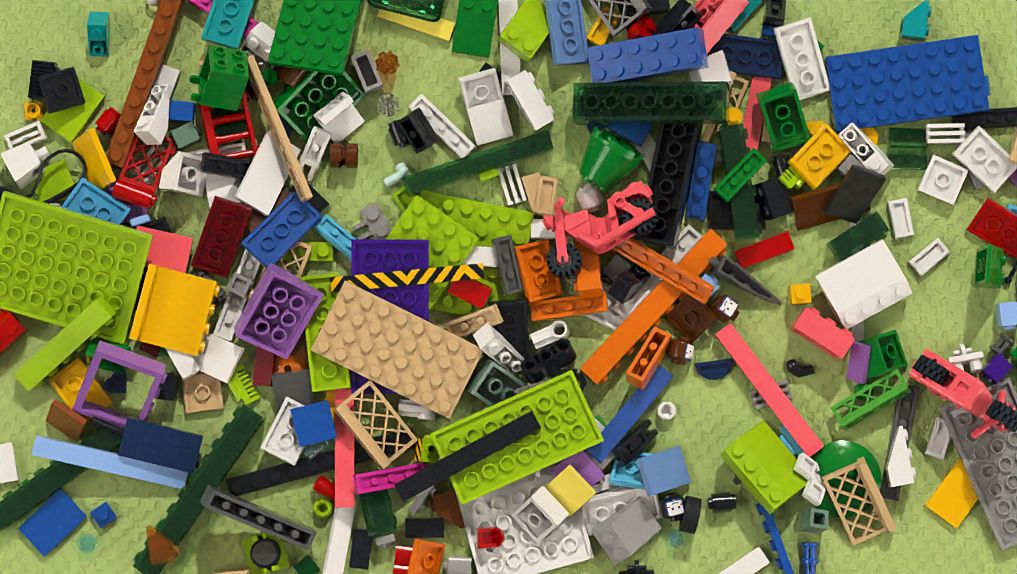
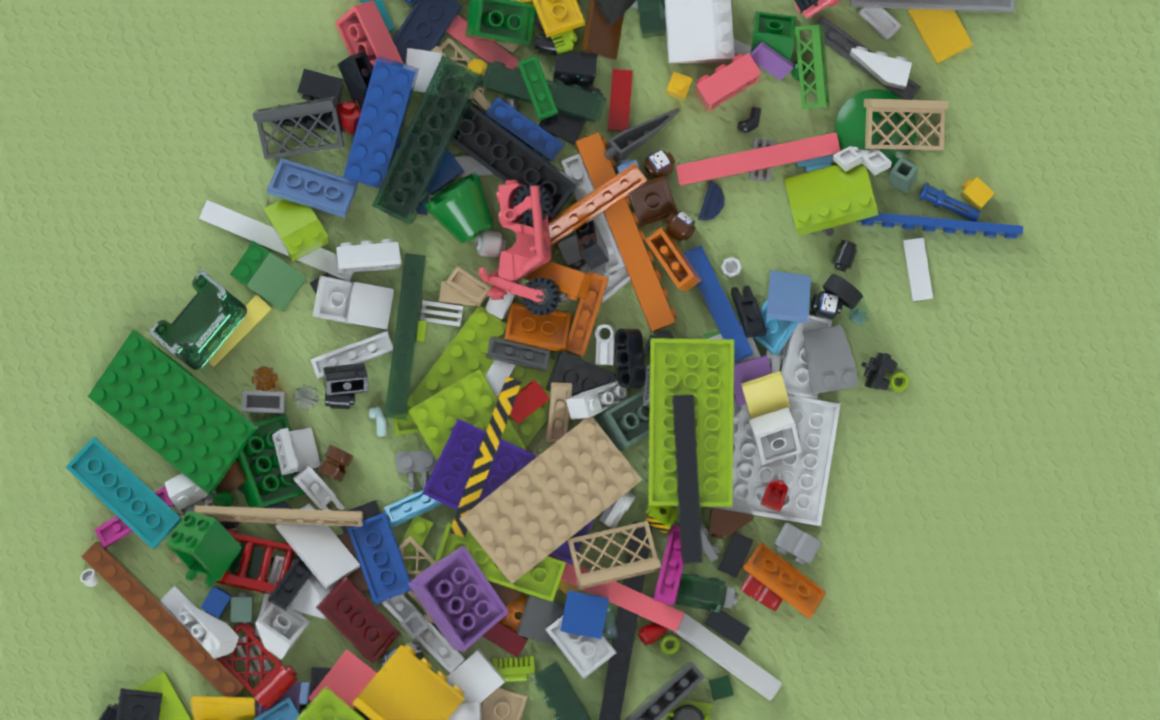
camera: 60 degrees left, 0 degrees up
teal slope [87,12,110,57] -> none
red brick [95,106,121,136] -> none
yellow tile [587,6,620,46] -> none

